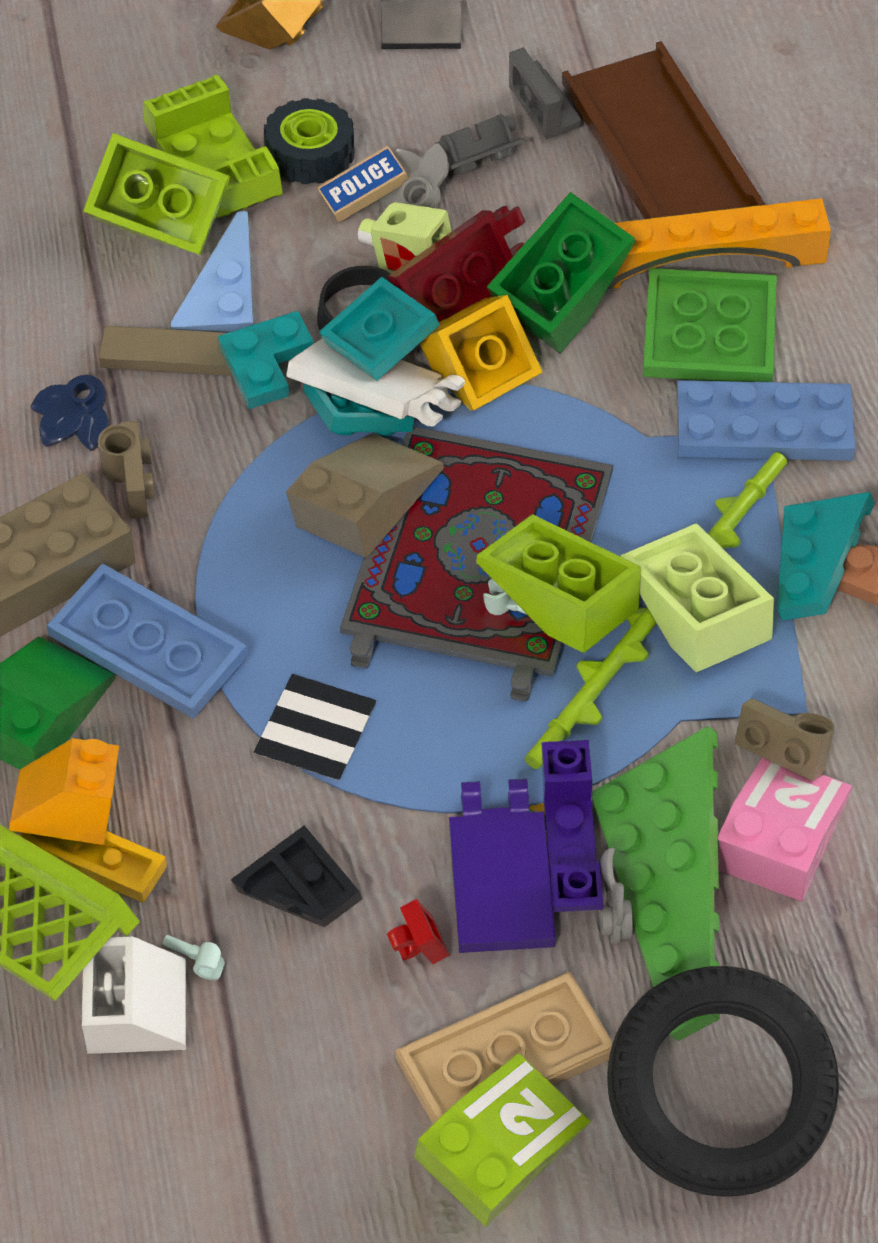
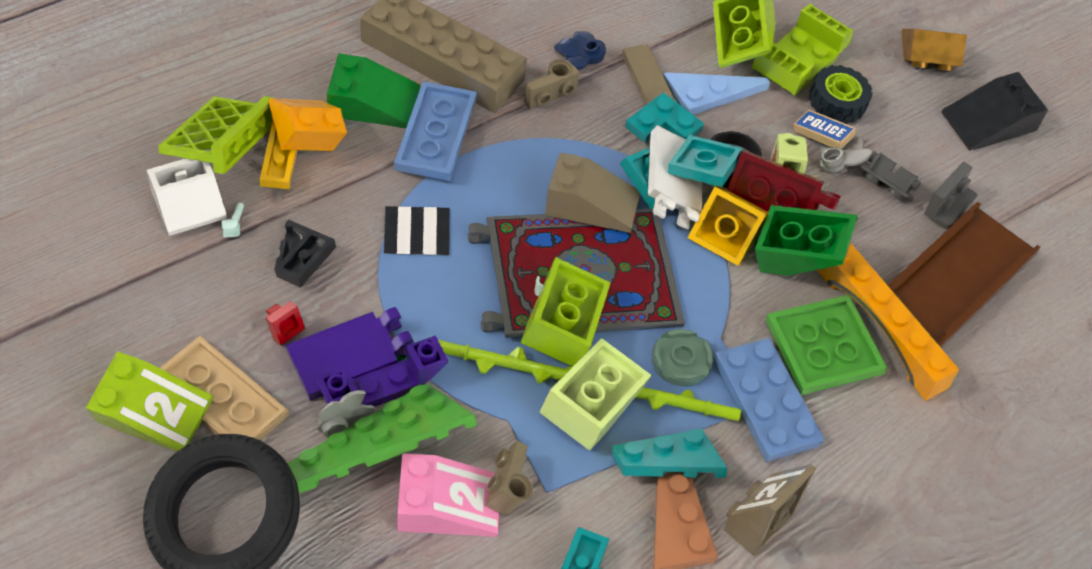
camera: 60 degrees right, 0 degrees up
none -> sand green tile [652,329,713,387]

